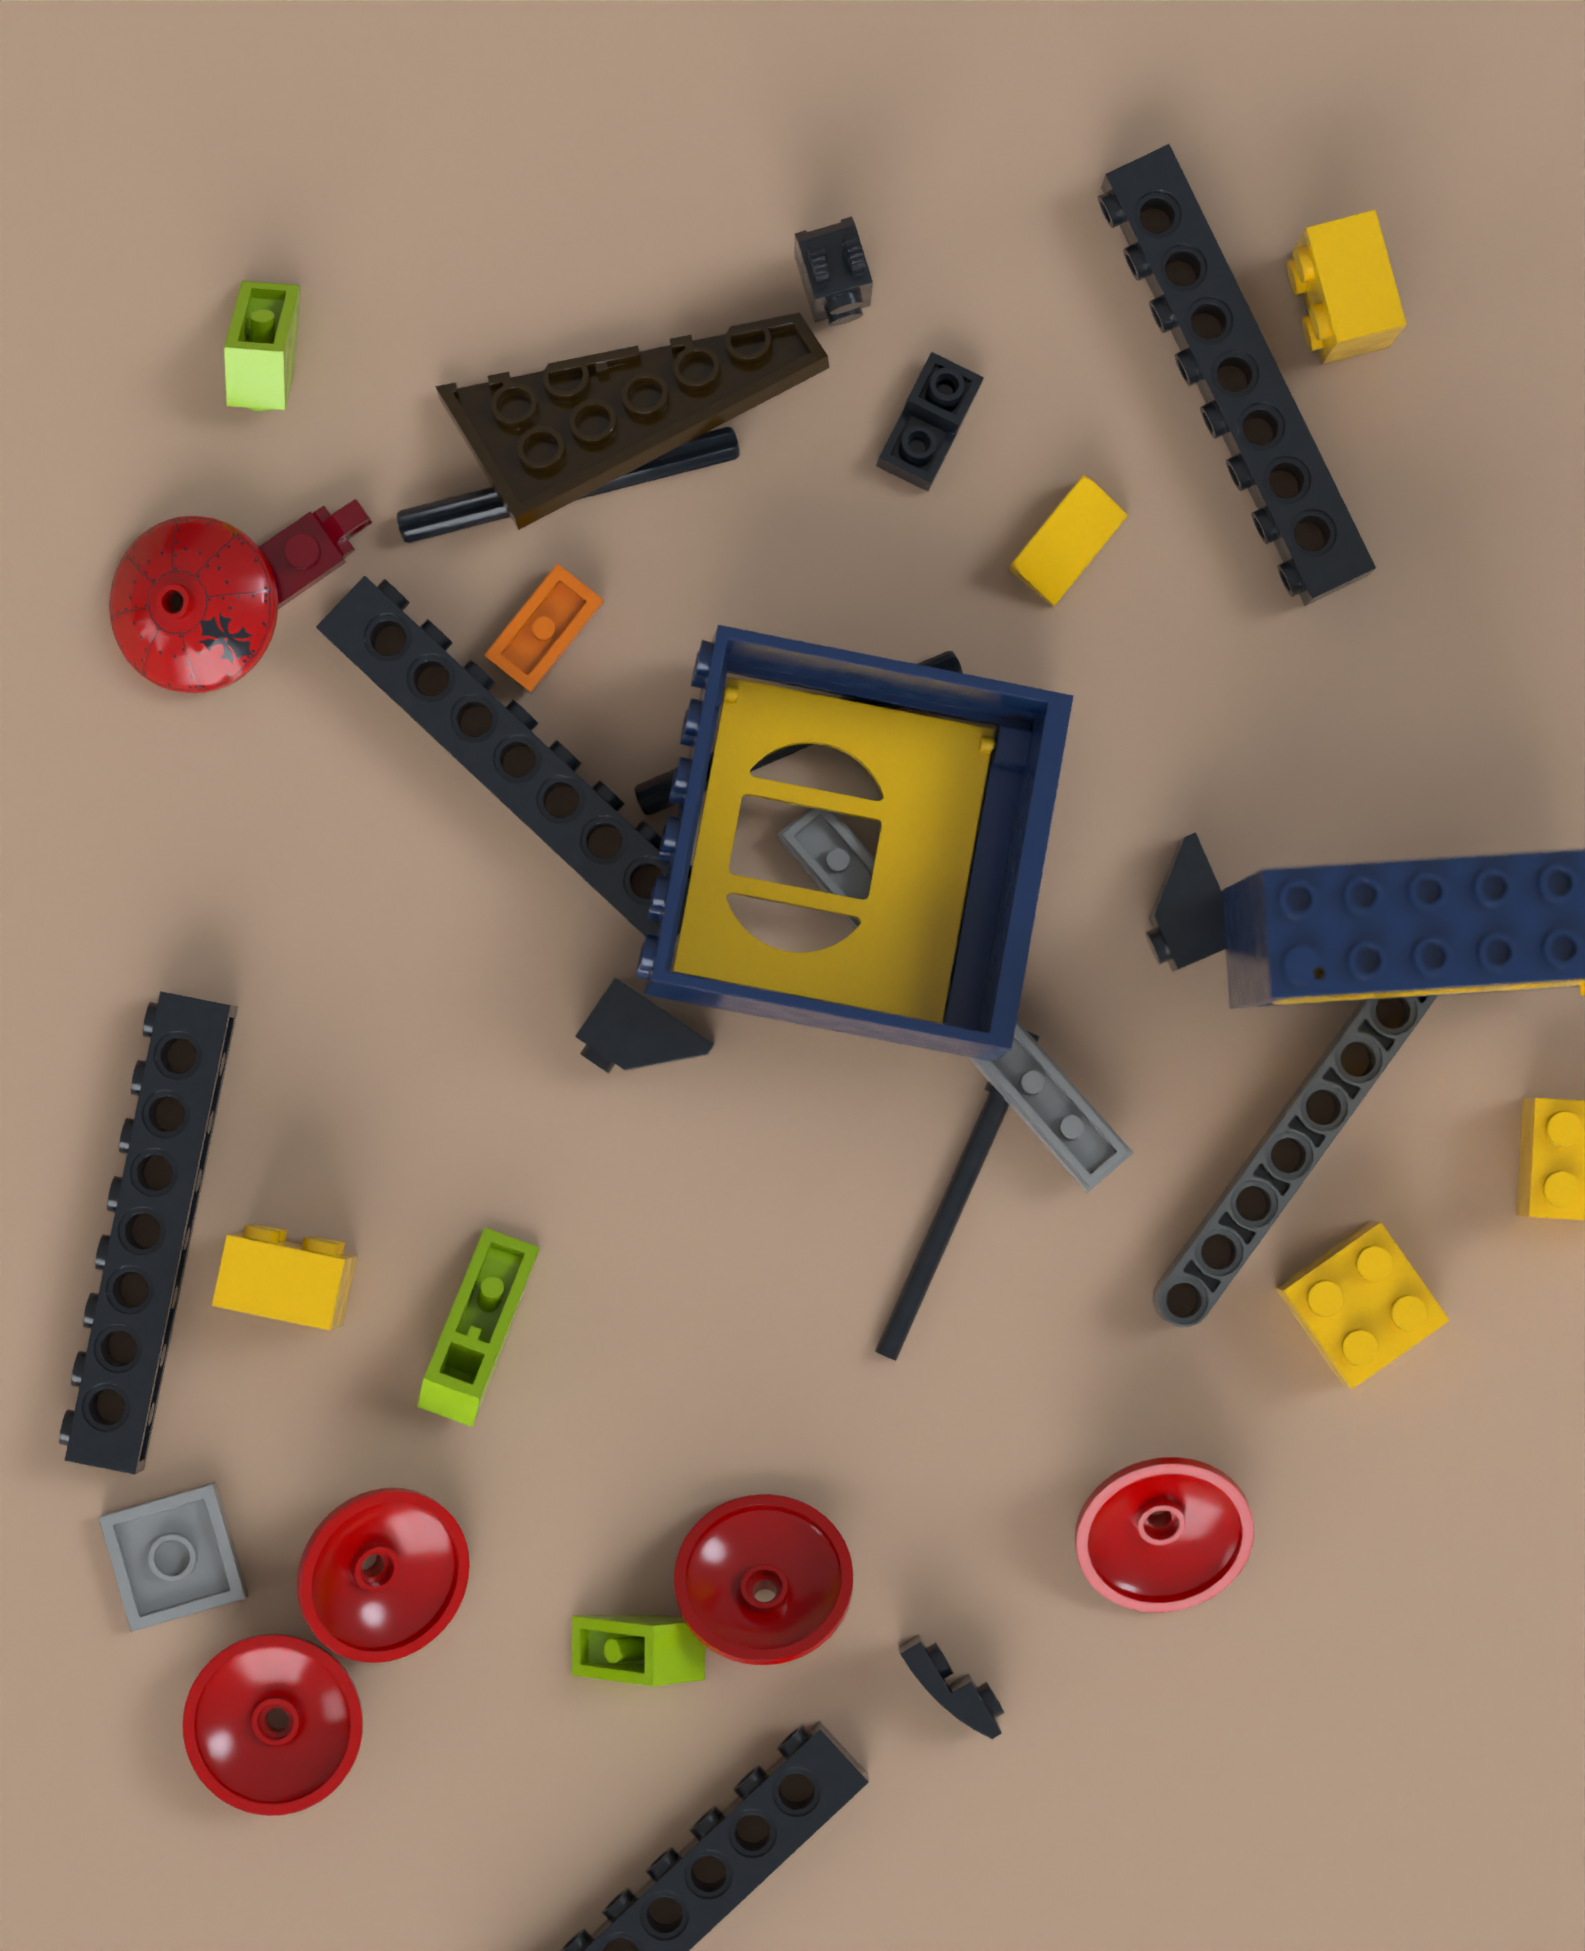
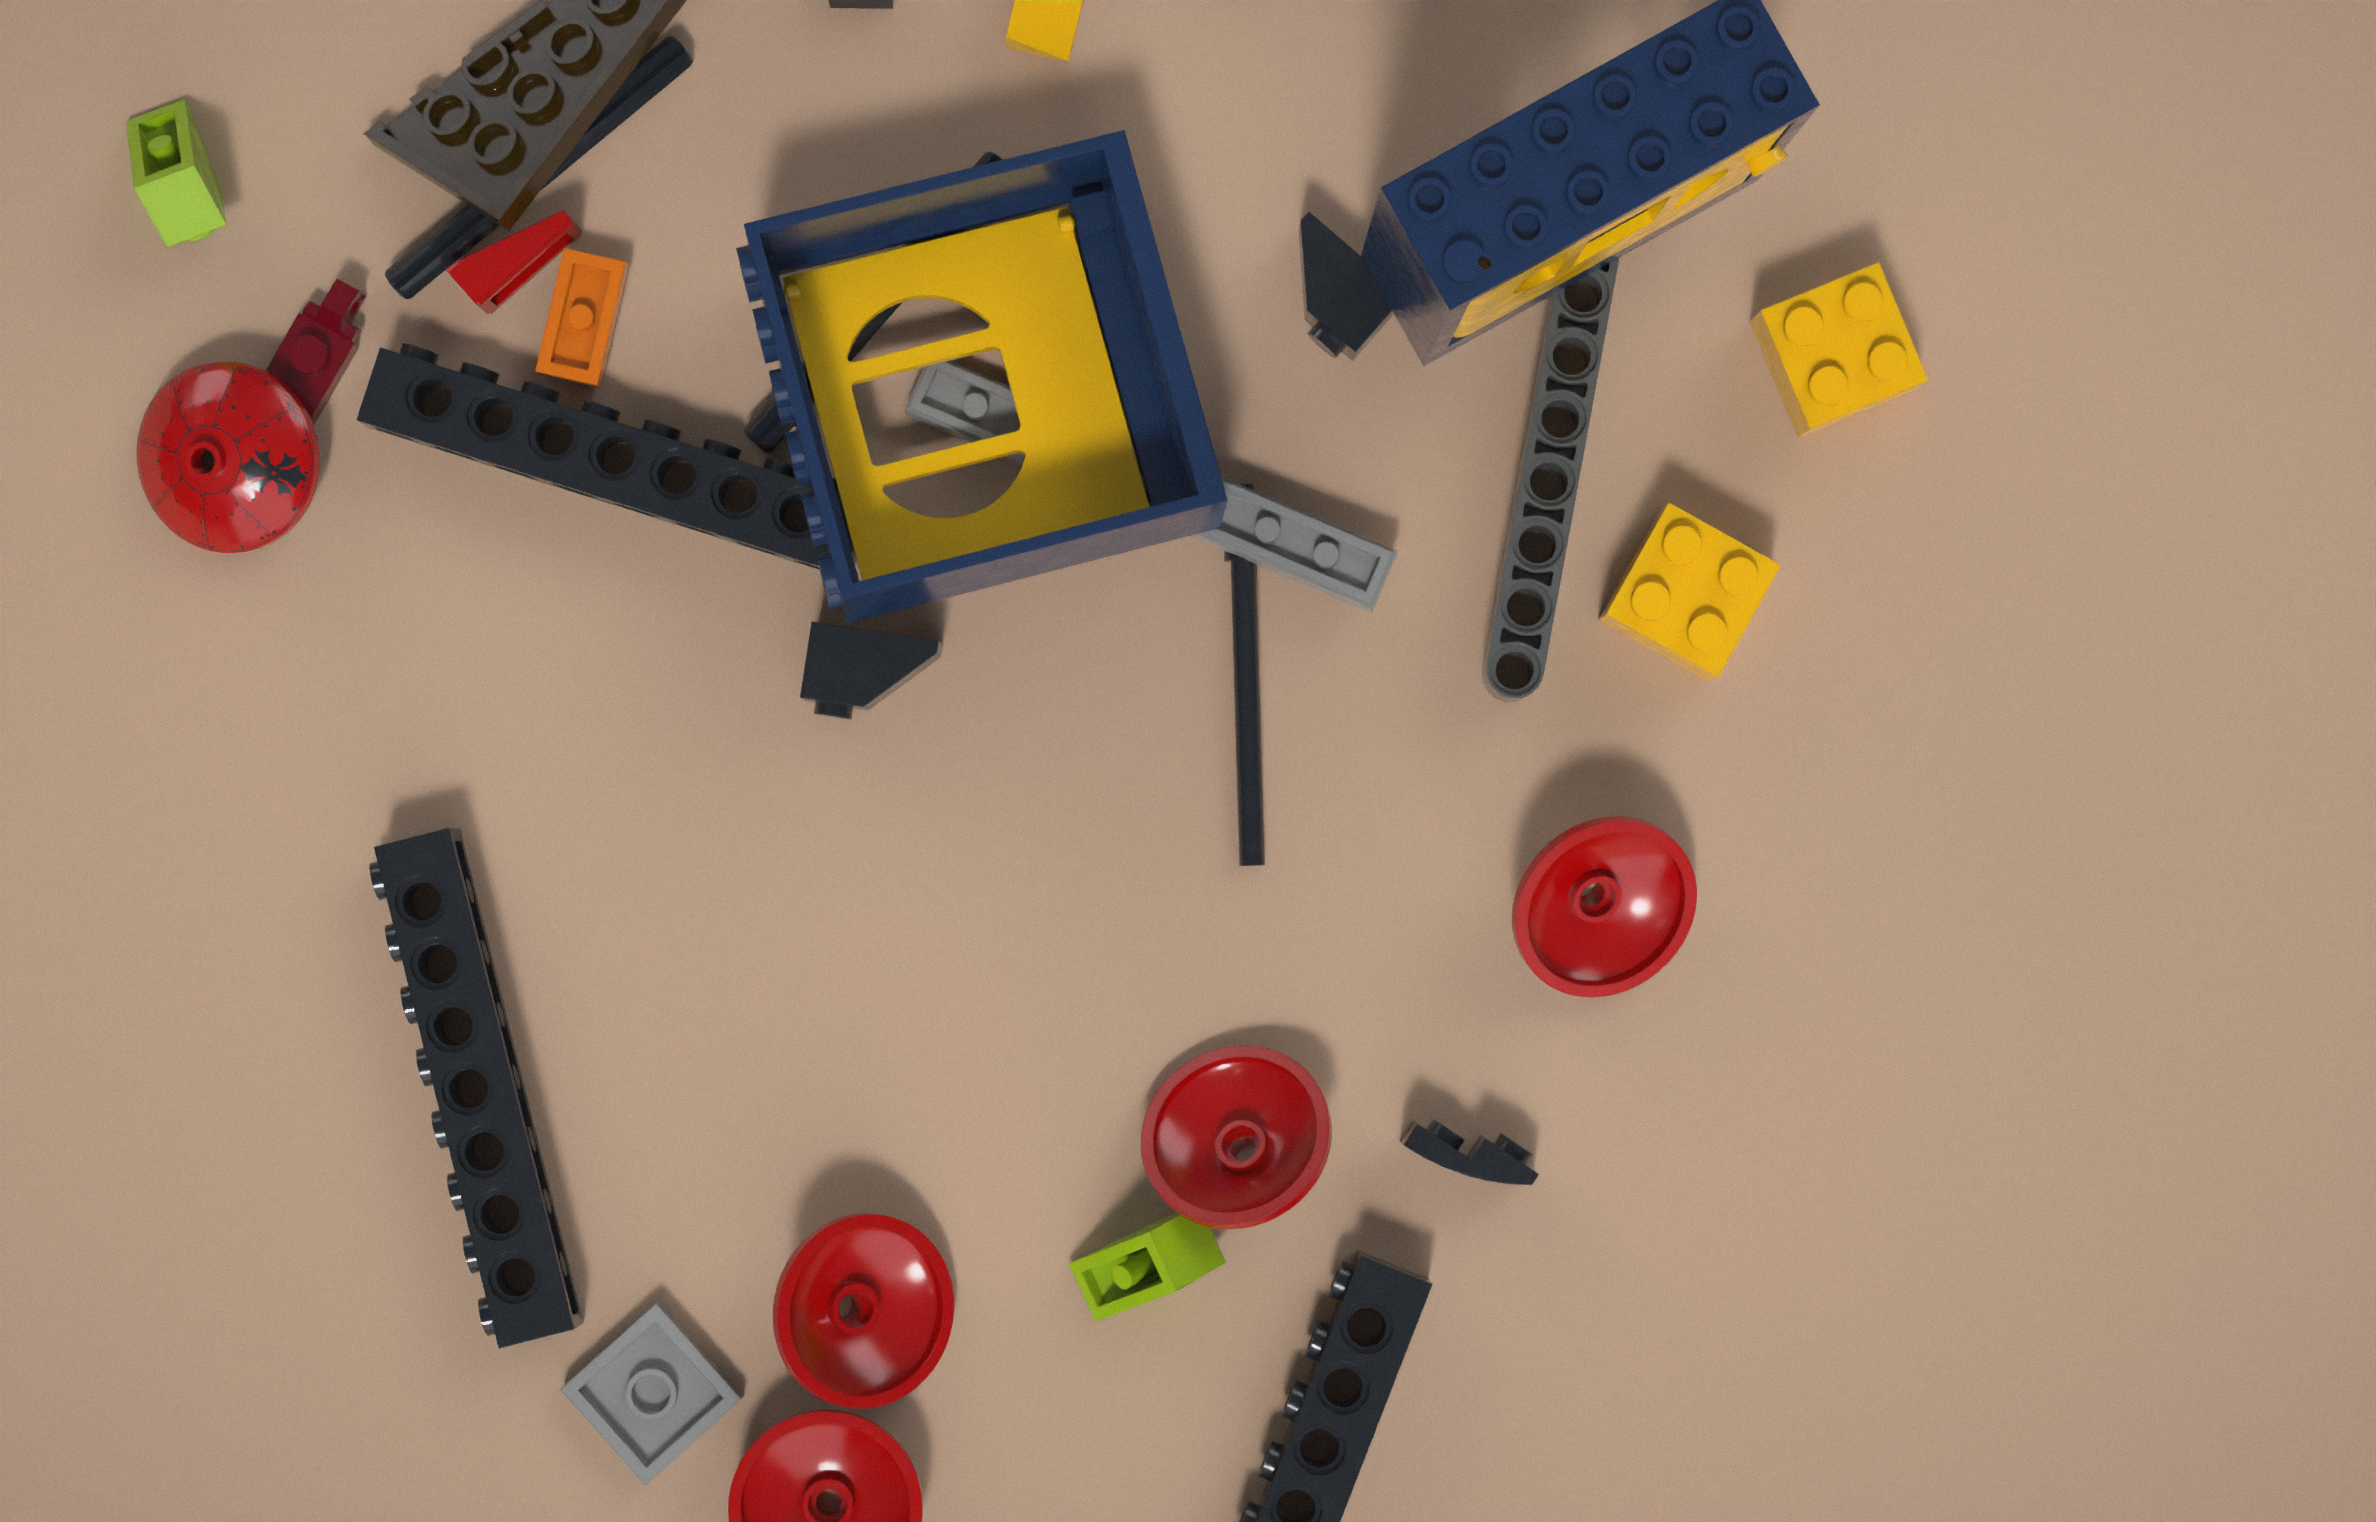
camera: 25 degrees left, 0 degrees up
yellow brick [212,1223,358,1331] -> none
lime slope [417,1227,540,1427] -> none
none -> red slope [445,210,582,314]

